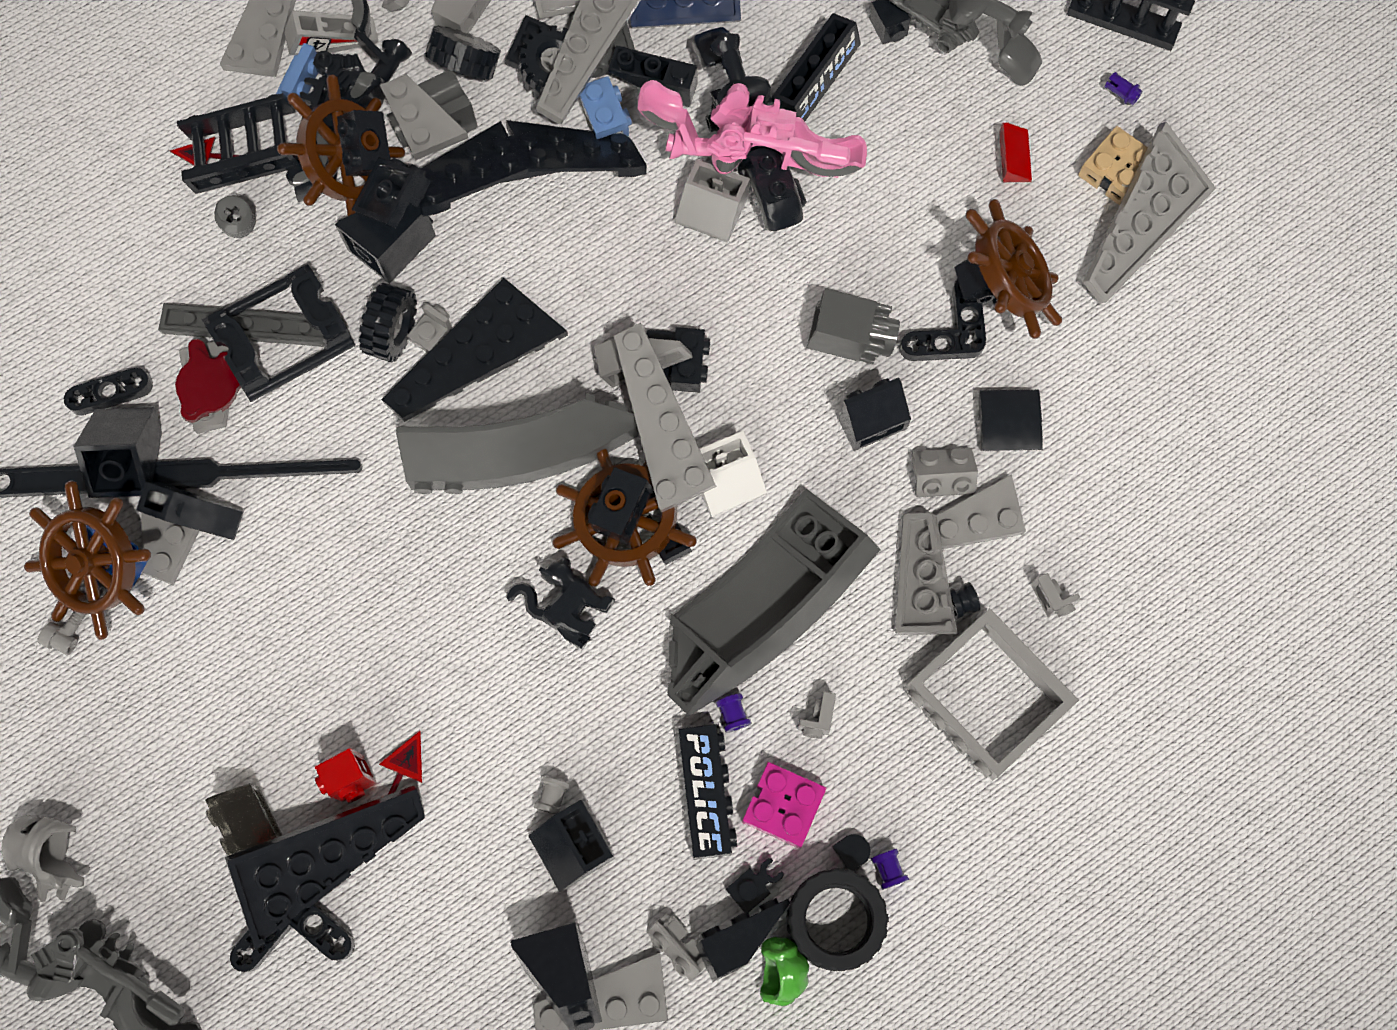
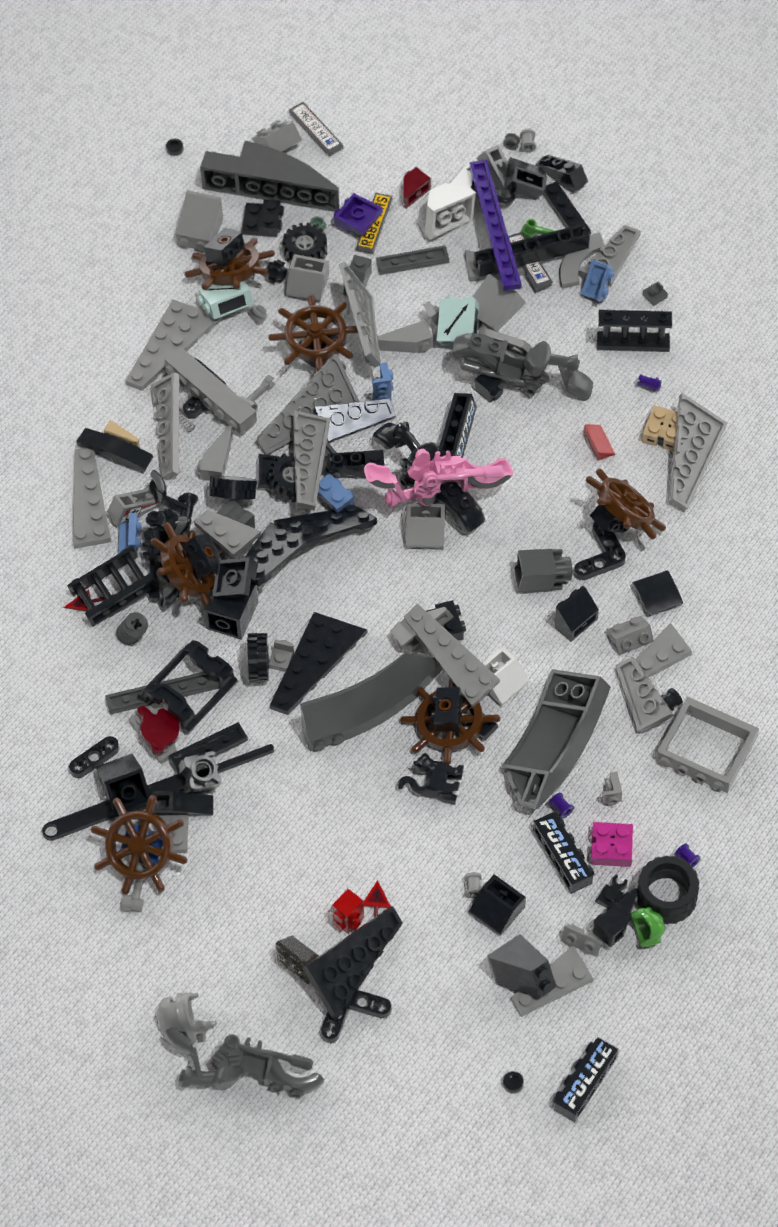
camera: 20 degrees left, 15 degrees down
black tile [832,834,871,871] -> none
light grey bracket [1031,573,1081,618] -> none
none -> black plate [169,722,248,774]
none -> dark grey piece [178,751,222,794]

